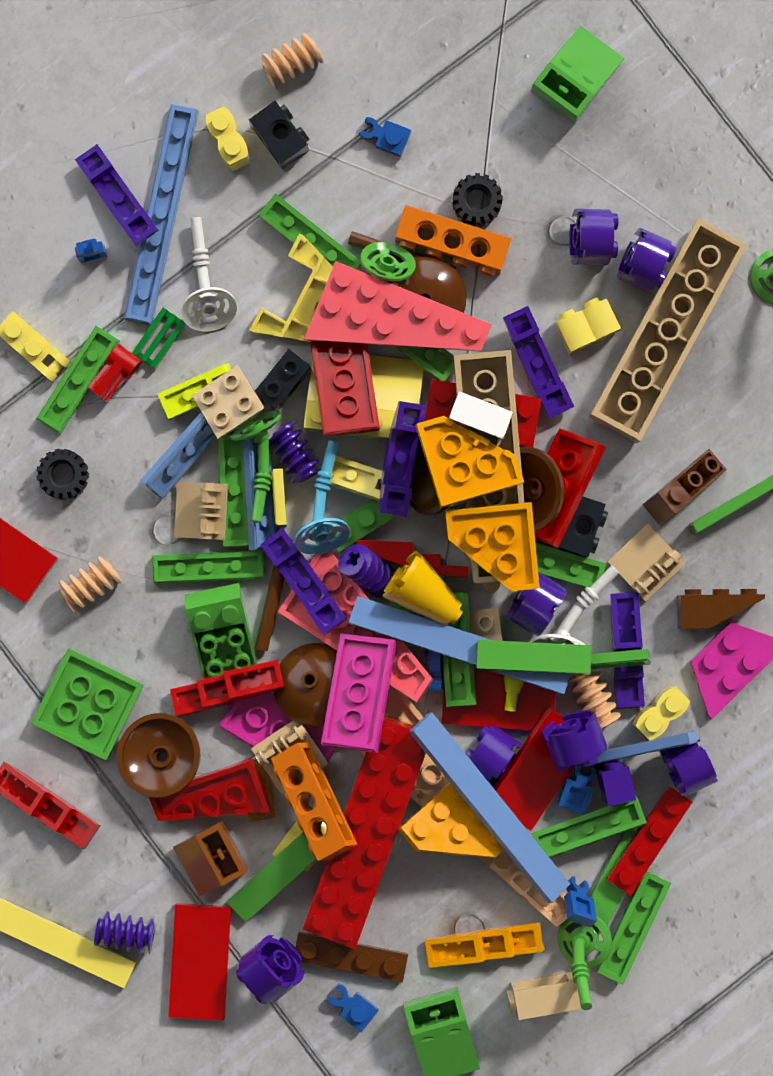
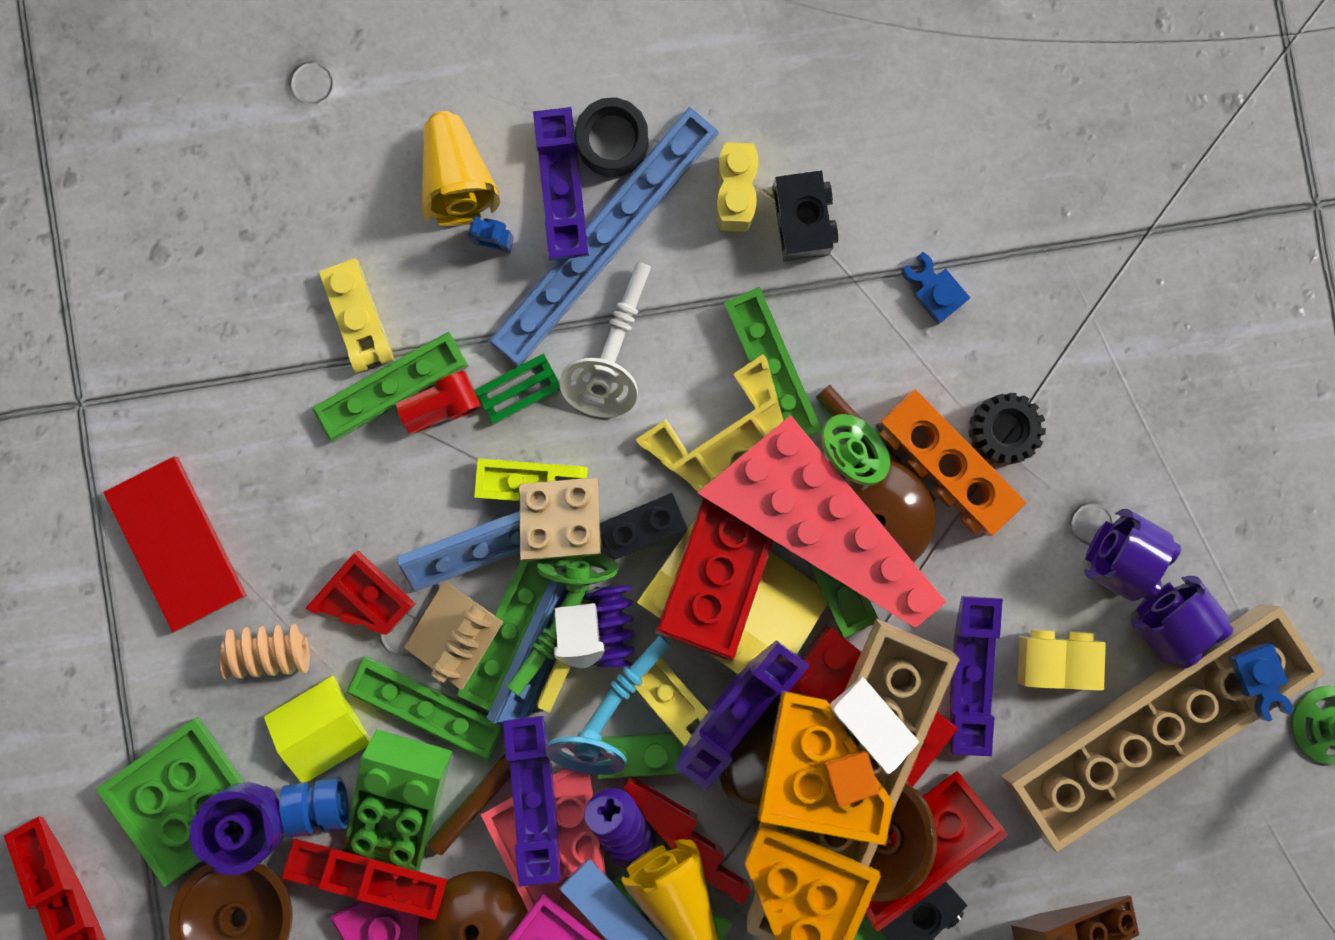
camera: 20 degrees right, 0 degrees up
black tyre [36,449,89,500] -> none
light nougat piece [261,33,324,88] -> none
bright green slope [531,26,625,125] -> none
none -> dark purple brick [190,782,284,875]
none -> neon yellow slope [264,676,371,783]
none -> blue wheel [279,777,349,838]
none -> red wing [306,551,416,635]
none -> yellow cone [421,111,501,226]
none -> white tile [554,603,604,668]
none -> black tyre [575,97,649,177]
none -> orange tile [823,750,880,807]
none -> blue plate [1229,643,1292,722]

